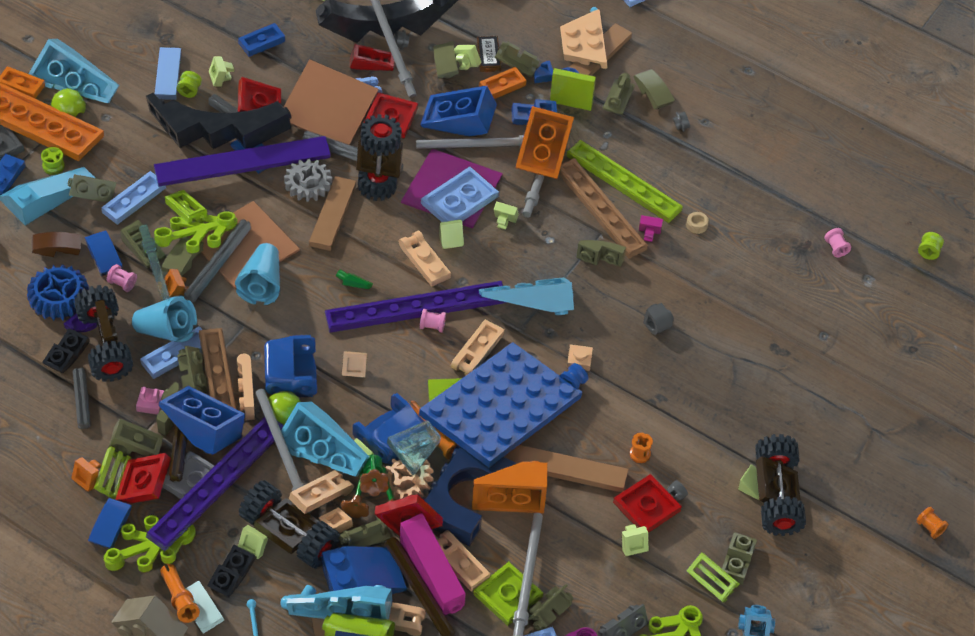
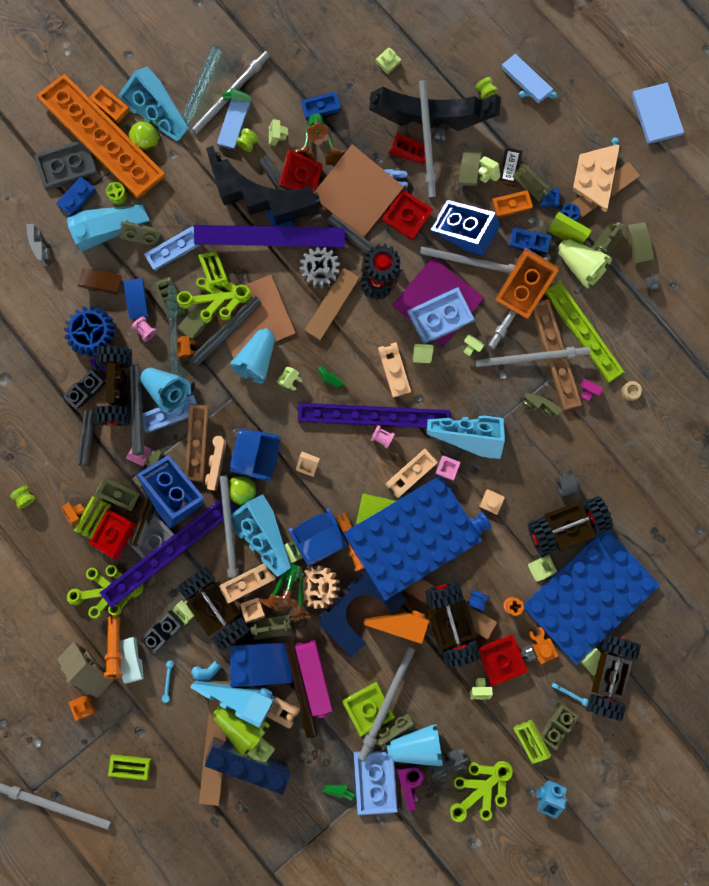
camera: 15 degrees right, 30 degrees up
blue slope [88,498,132,549] -> none
olive hinge [177,346,207,393] -> none
red plate [375,494,443,537] -> none
clear light blue wing [387,420,441,475] -> none
light nougat plate [437,530,490,591] -> none
none -> lime wheel [10,485,36,509]
none -> dark grey axle [129,365,144,456]
none -> clear light blue axle [181,45,222,128]
none -> light grey bar [192,51,270,134]
none -> green bar [222,88,252,102]
none -> yellowish green tile [276,367,302,390]
none -> dark orange plant [294,113,345,166]
none -> medium azure cone [387,724,443,766]
none -> plate [425,581,480,668]
none -> bright pink tile [435,455,461,481]
none -> blue wheel [467,589,490,611]
none -> light grey bar [475,347,590,367]
none -> blue plate [524,530,660,665]
none -> plate [528,496,613,556]
none -> yellowish green slope [528,554,557,581]
none -> orange plate [528,626,558,664]
none -> medium azure hinge [552,683,589,706]
none -> yellowish green cone [558,239,612,288]

